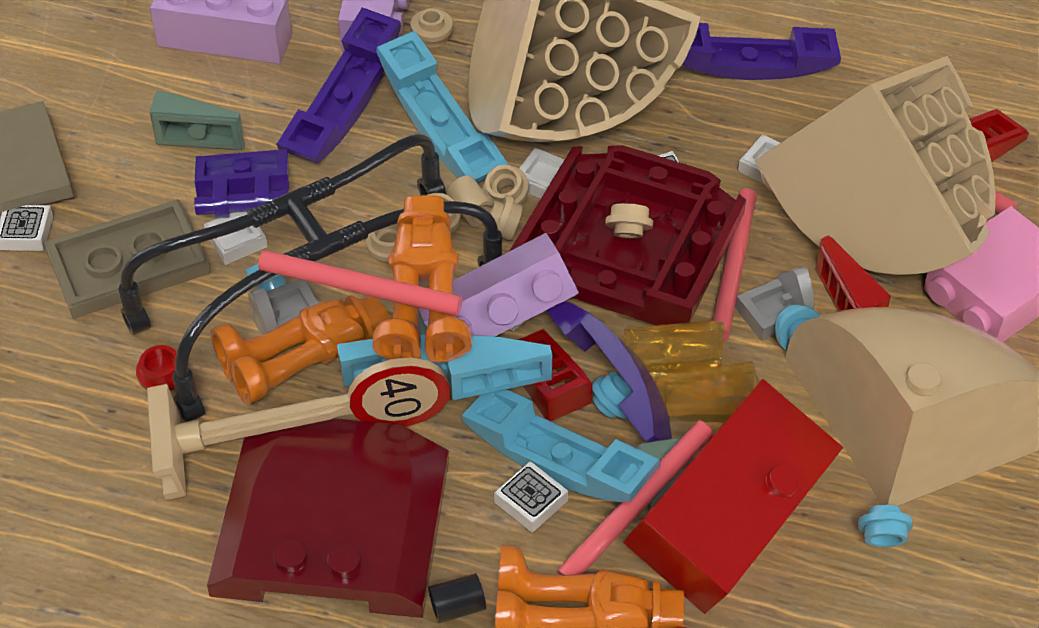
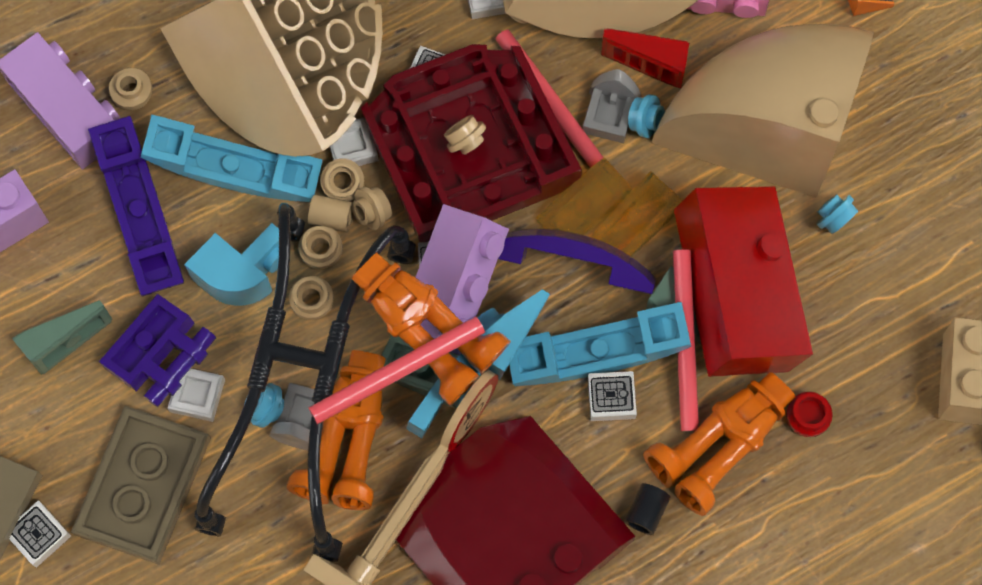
camera: 45 degrees left, 20 degrees up
red plate [136,345,177,390] -> none
red slope [518,329,593,422] -> none
medium azure plate [592,372,634,419] -> none
none -> medium azure brick [184,223,279,306]

